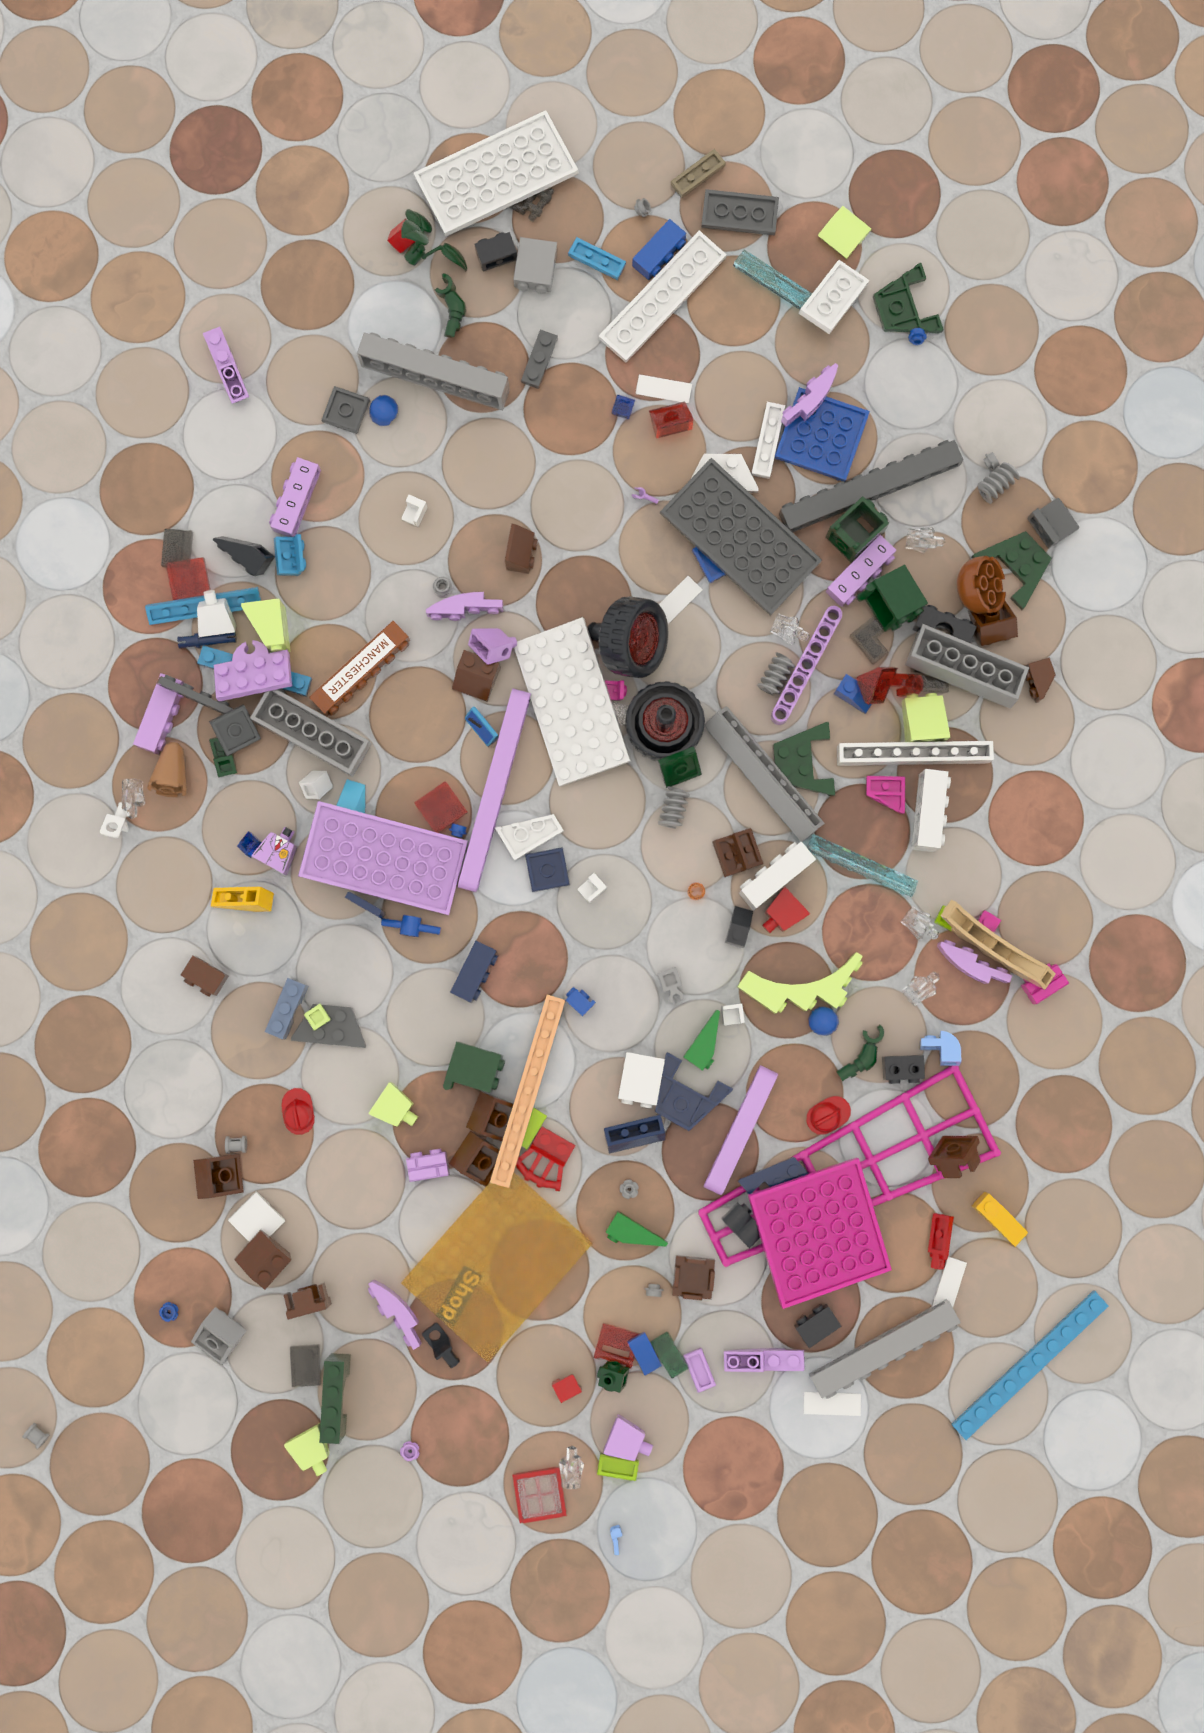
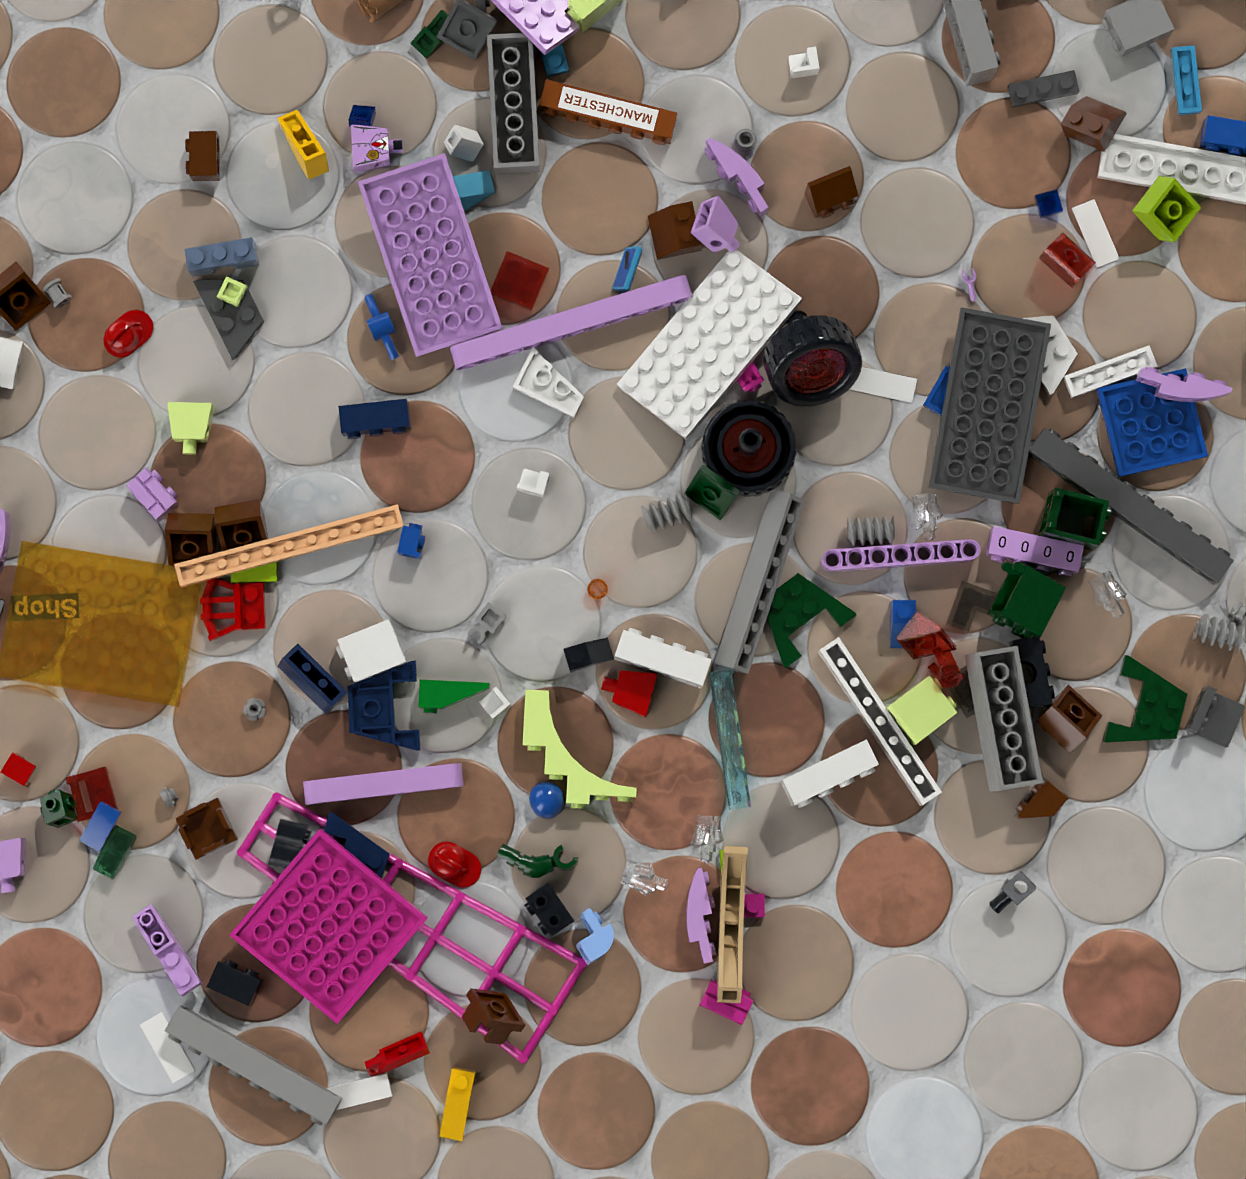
camera: 55 degrees right, 0 degrees up
dark blue tile [345,891,386,919] -> none
dark green container [443,1041,506,1093] -> none
blue plate [449,823,467,838] -> none
dark blue tile [525,847,570,893] -> none
green slope [605,1211,668,1247] -> none
lavender tile [683,1348,716,1393] -> none
reddish brown slope [712,828,764,877] -> none
dark pink wing [866,776,905,814] -> none
dark orange cylinder [957,556,1006,614] -> none
none -> bracket [989,871,1036,914]
none -> reddish brown slope [1060,96,1127,152]
none -> lime brick [1132,176,1201,243]

